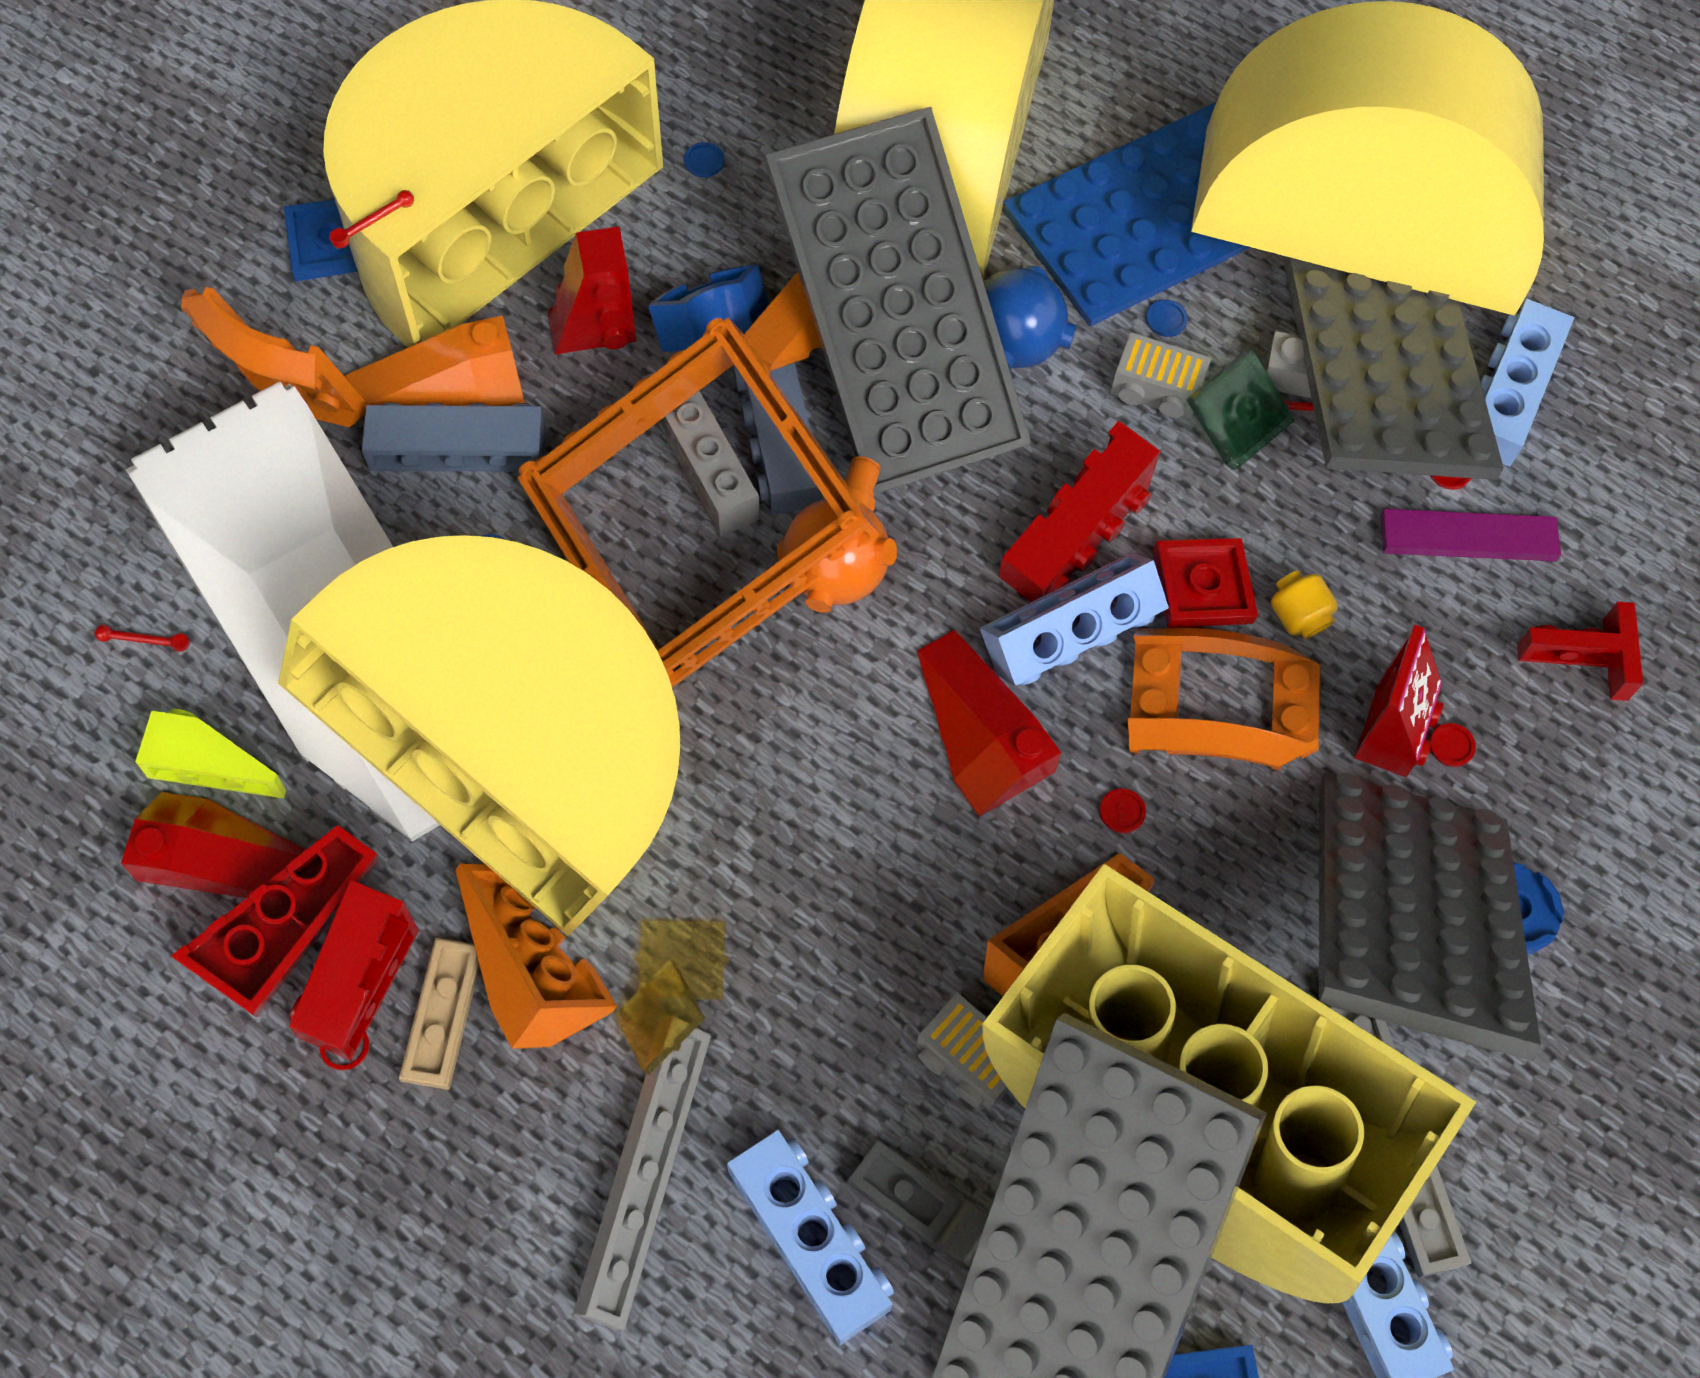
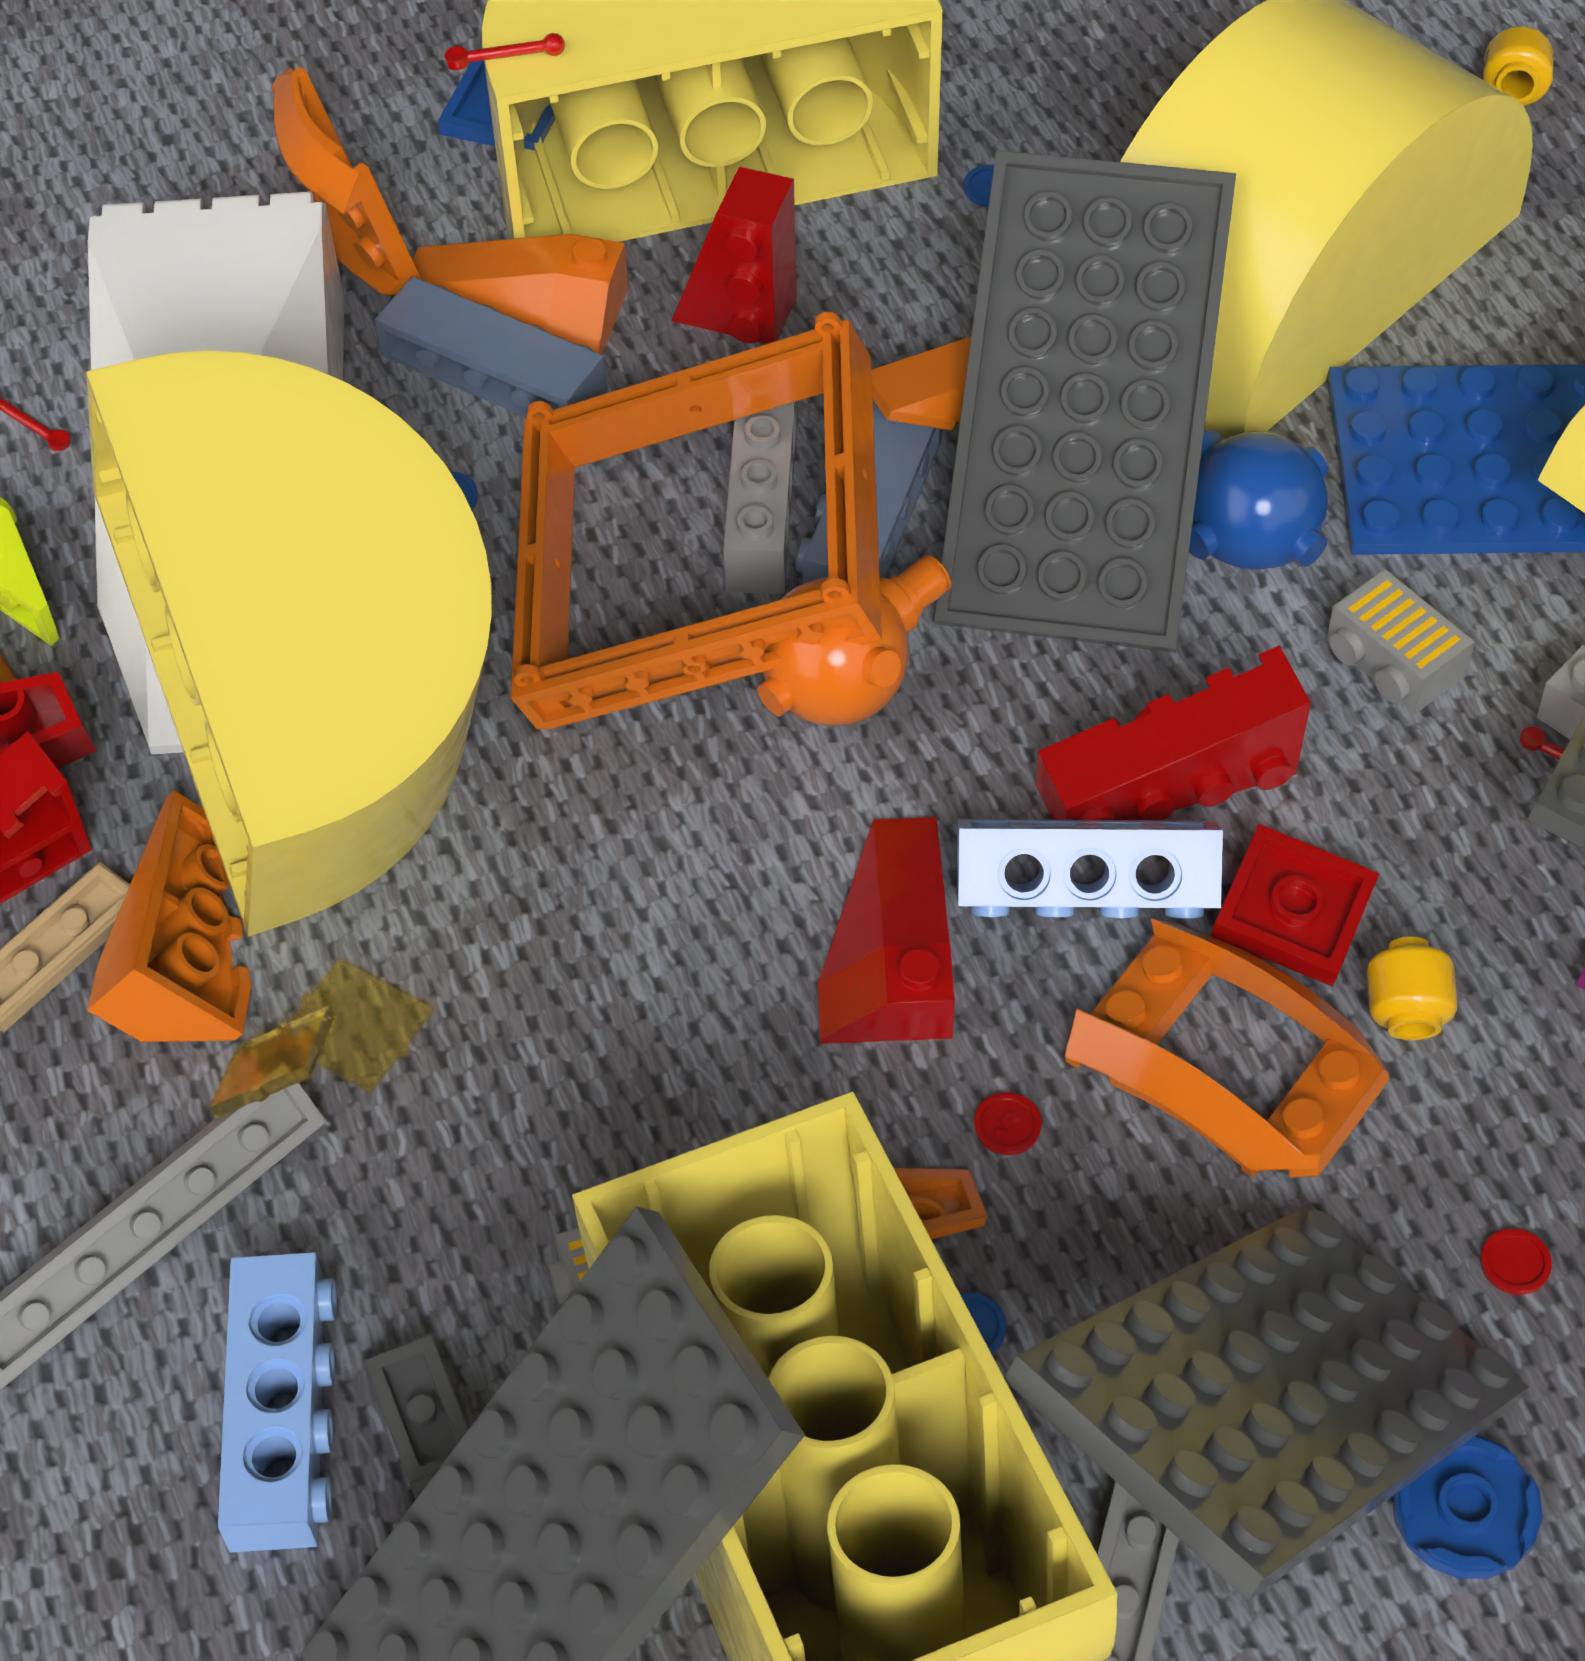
camera: 35 degrees right, 10 degrees down
blue brick [648,264,769,352] -> none
blue piece [1146,300,1188,337] -> none
clear green tile [1186,350,1295,470] -> none
red slope [1354,624,1444,777] -> none

